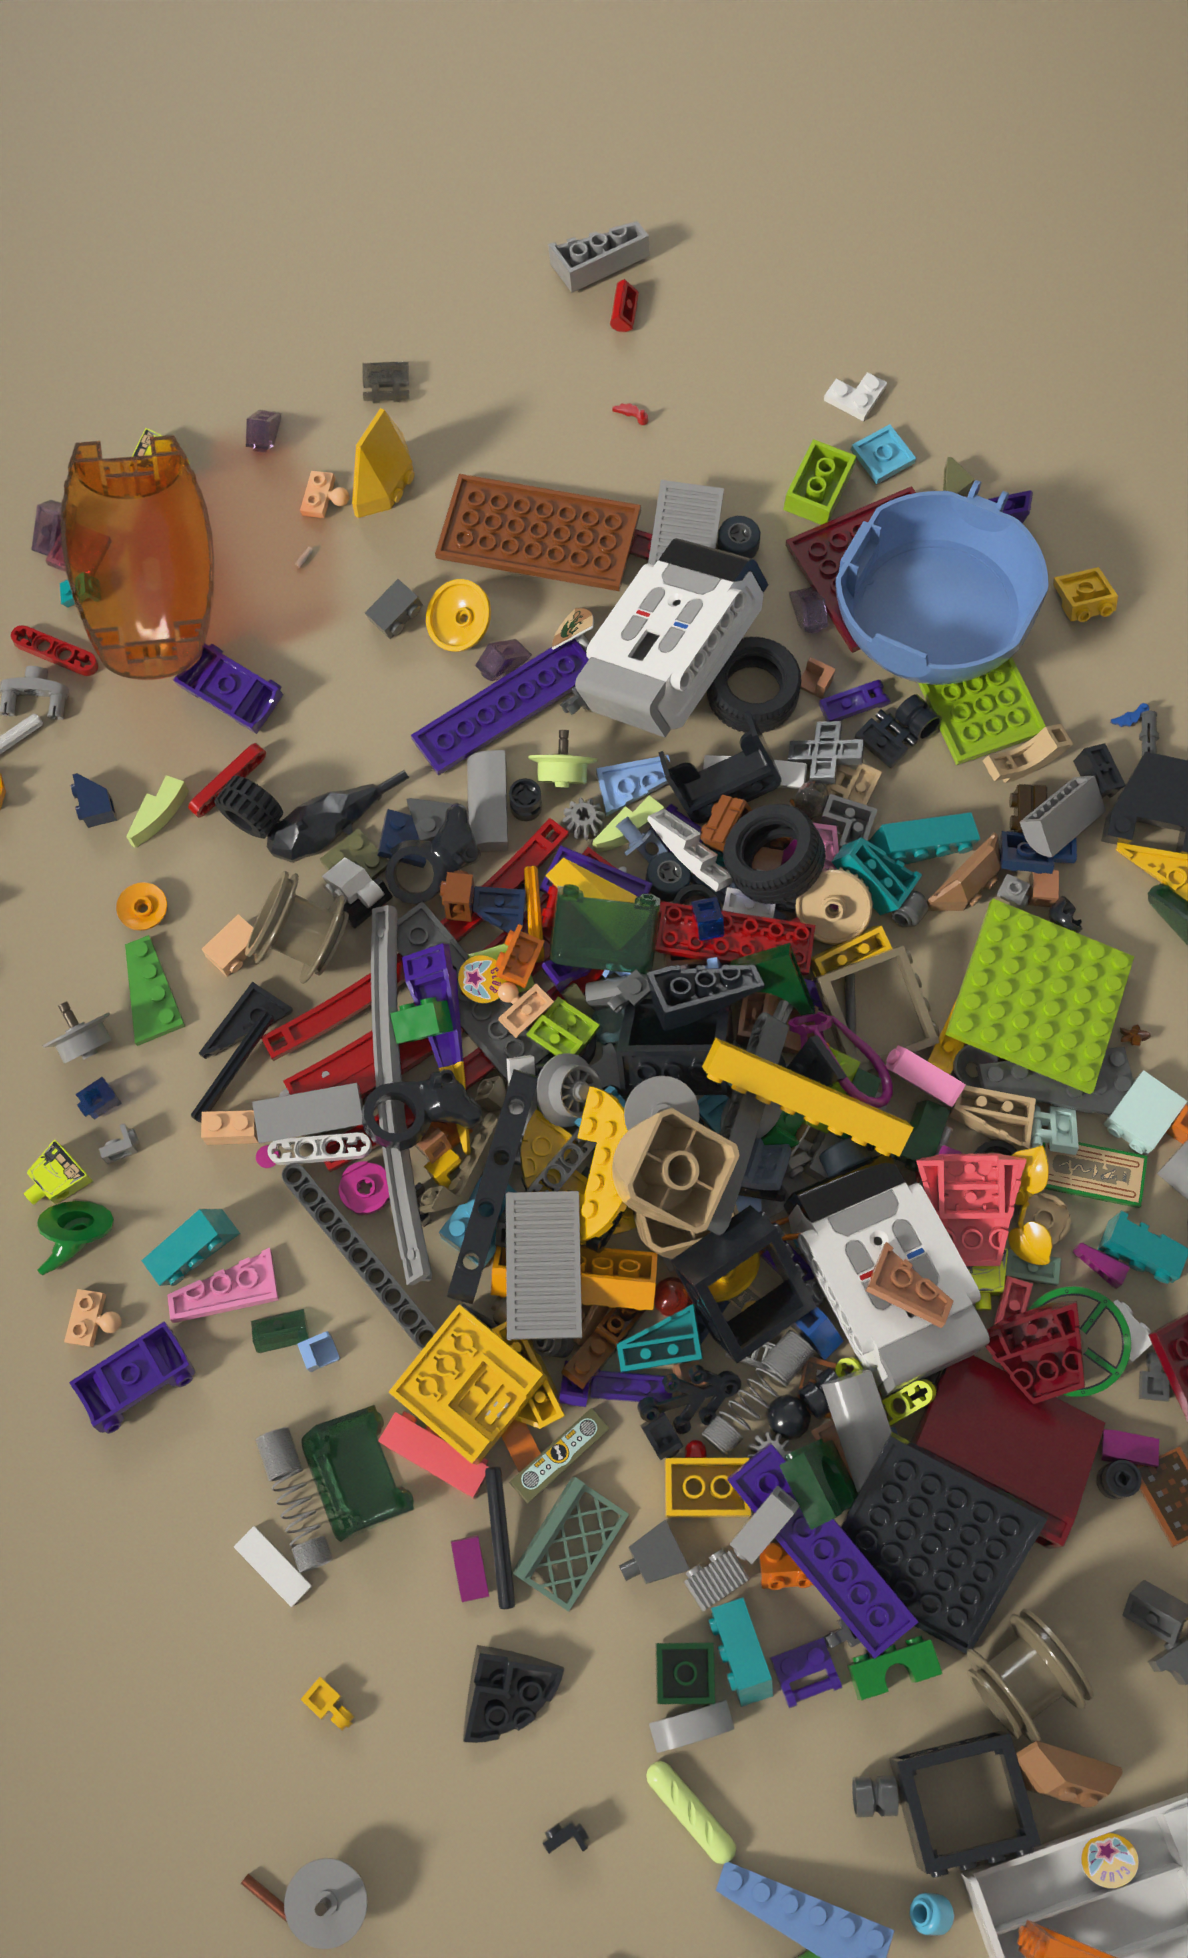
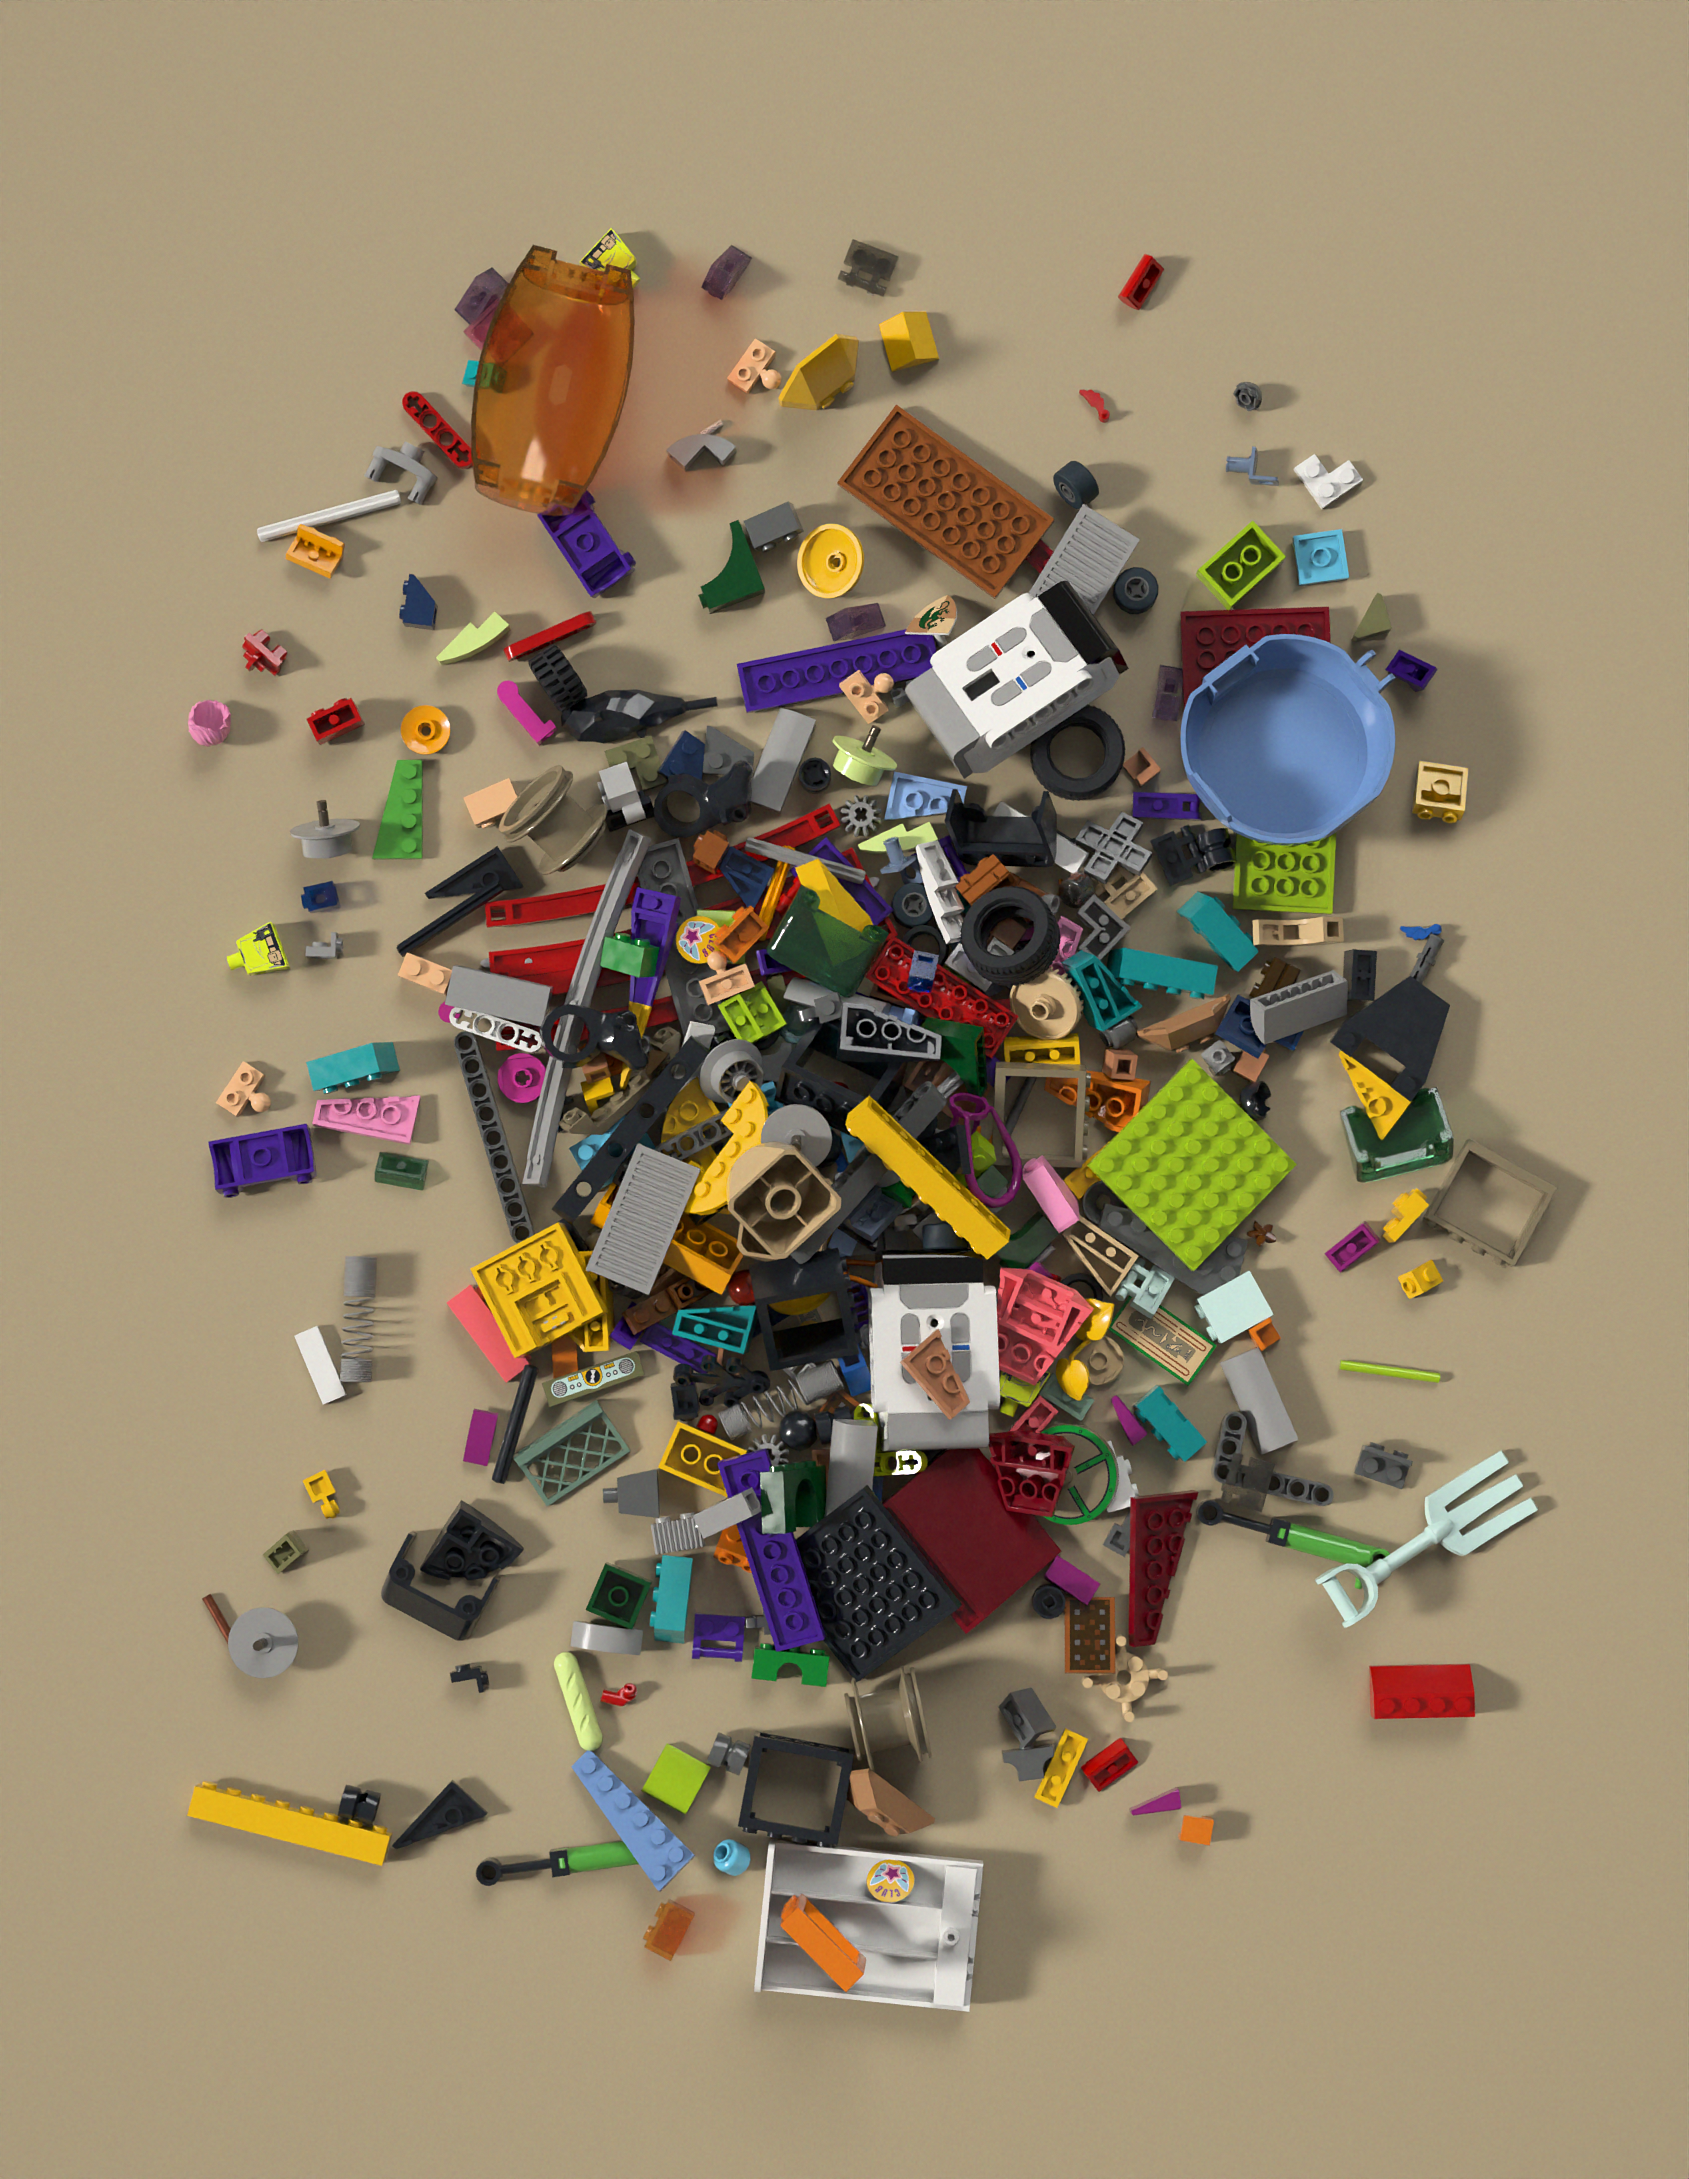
camera: 25 degrees right, 15 degrees up
green piece [37,1201,114,1275] -> none
light blue panel [297,1331,340,1372] -> none
clear green windscreen [301,1405,414,1542] -> none
light grey wedge [548,221,650,293] -> none
none -> olive slope [263,1530,309,1574]
none -> red brick [306,698,365,745]
none -> black windscreen [381,1531,501,1641]
none -> dark pink leg [497,680,558,746]
none -> red arm [601,1683,637,1707]
none -> lime slope [641,1743,711,1815]
none -> dark brown slope [646,1050,670,1080]
none -> light grey brick [666,434,737,472]
none -> dark green arch [698,520,765,614]
none -> light grey axle [745,838,865,884]
none -> light nougat plate [839,670,894,724]
none -> yellow slope [879,311,939,372]
none -> orange wedge [1044,1070,1151,1132]
none -> black wheel [1053,461,1099,509]
none -> nougat brick [1102,1048,1138,1080]
none -> teal wedge [1176,891,1259,972]
none -> sand blue bracket [1226,446,1279,486]
none -> dark grey plate [1233,382,1262,411]

